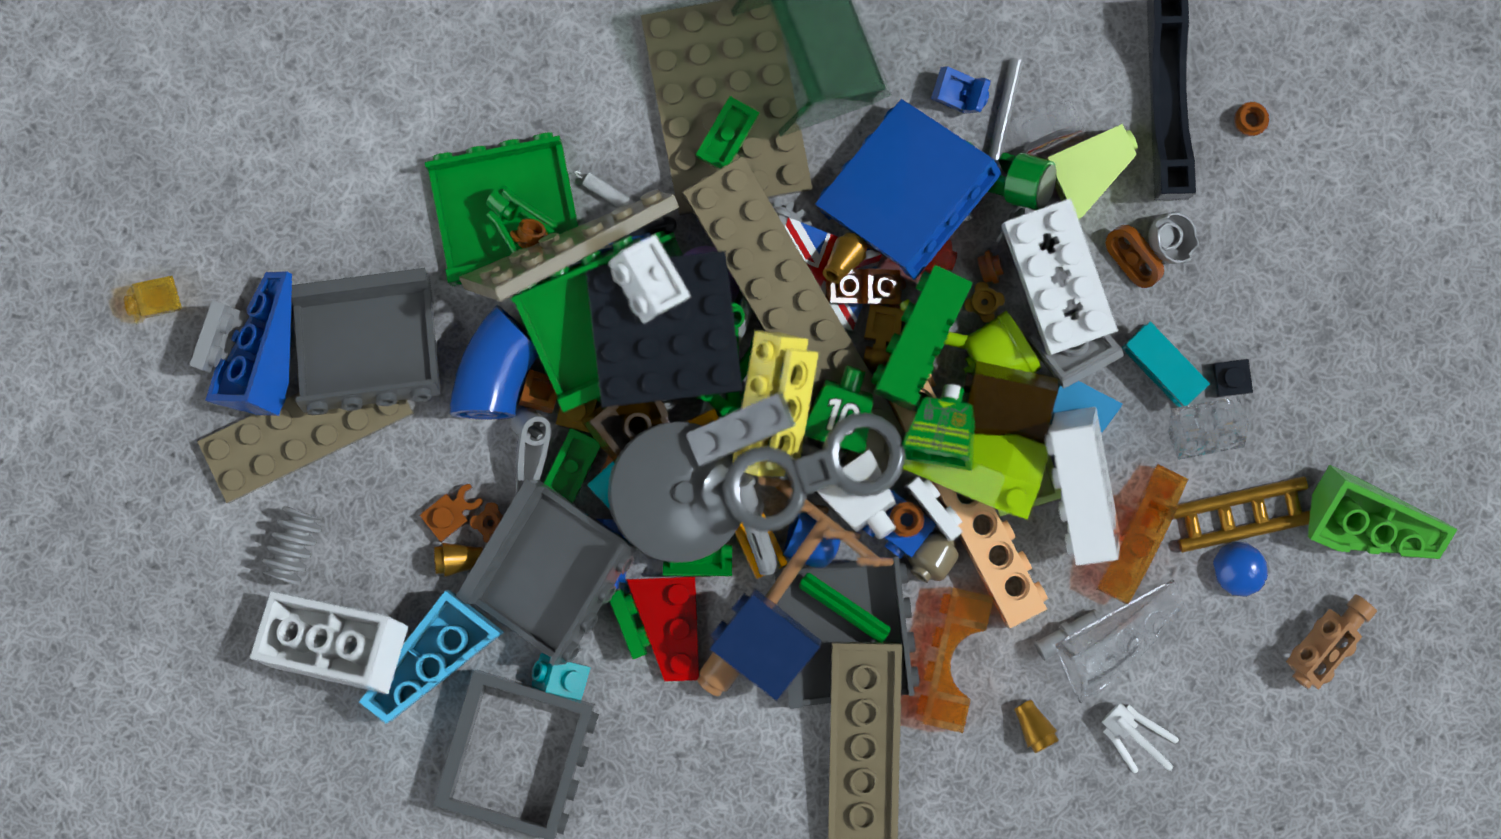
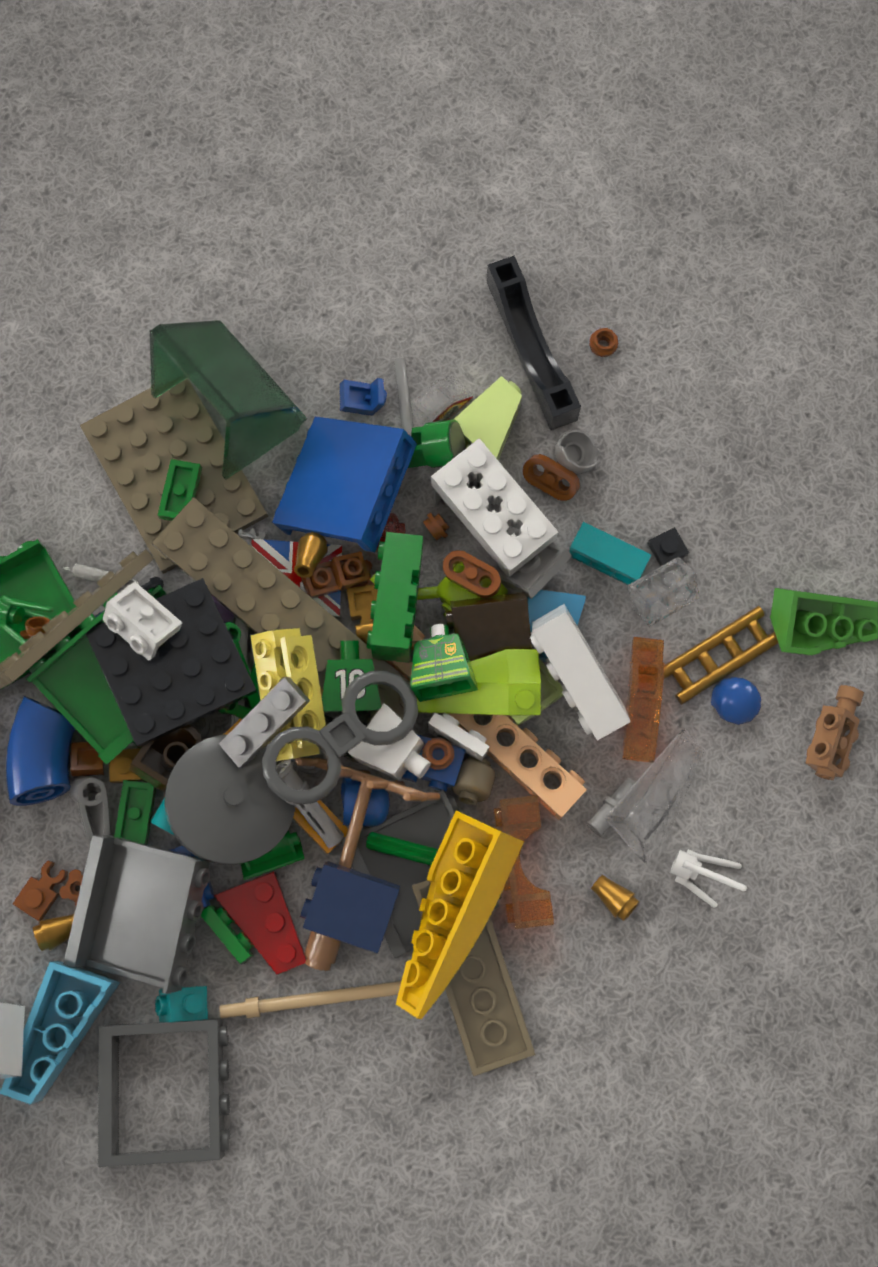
camera: 20 degrees left, 10 degrees down
pearl gold plate [964,282,1005,323] -> none
none -> tan bar [219,981,401,1019]
none -> yellow wedge [396,810,524,1020]
none -> dark orange plate [443,550,501,598]

